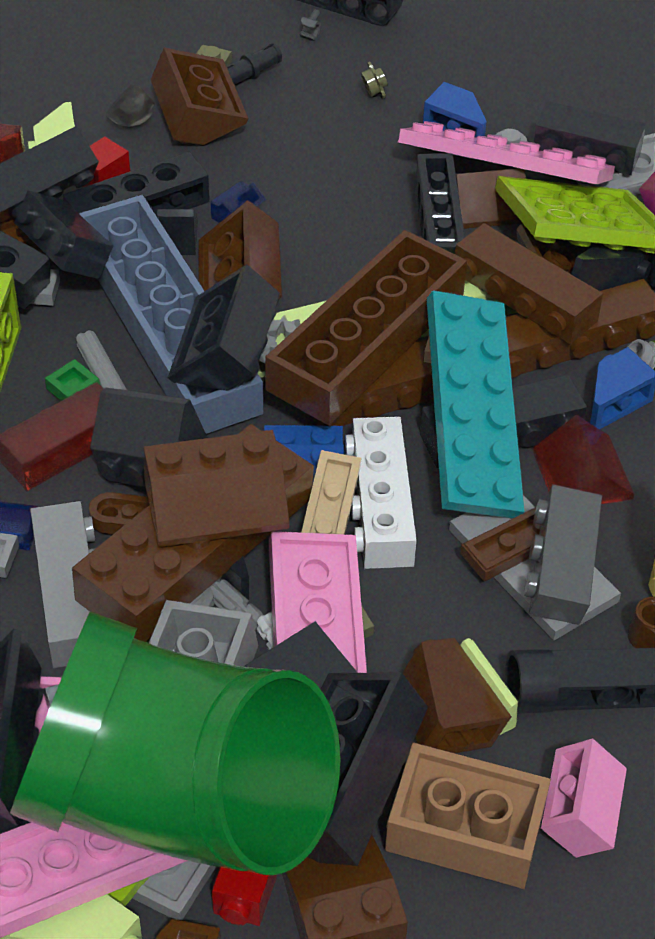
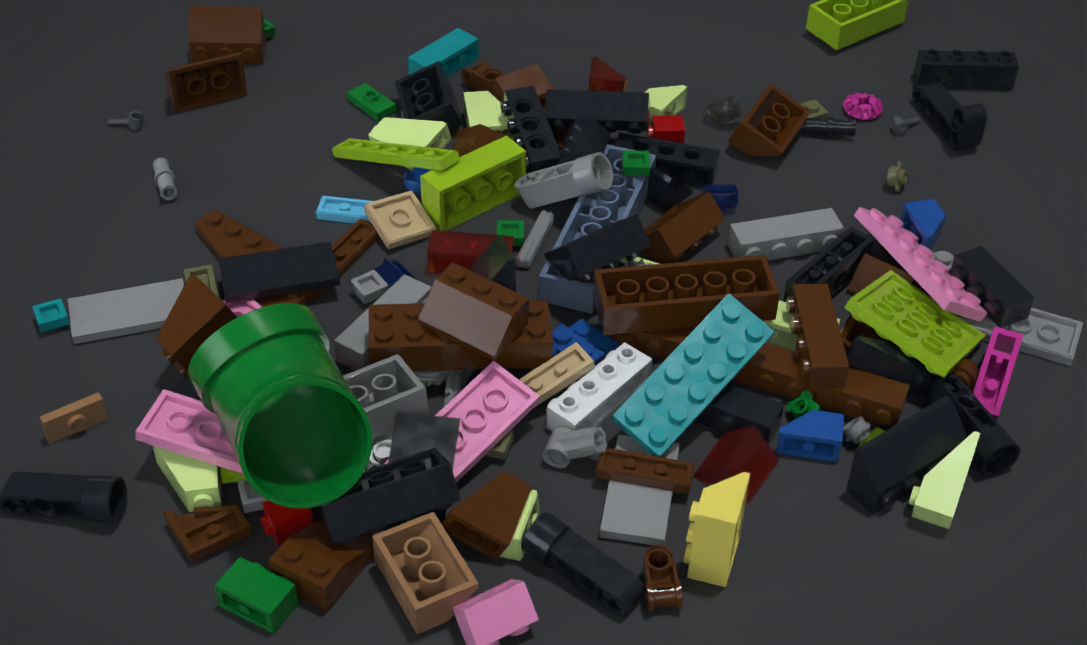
camera: 45 degrees right, 5 degrees down
dark grey brick [524,484,602,625] -> none
none -> light grey beam [514,152,613,208]
none -> light grey piece [543,427,607,468]
none -> green plate [622,150,650,177]
none -> light grey brick [728,208,844,261]
none -> green plate [787,391,820,420]
none -> dark pink gear [843,92,883,120]

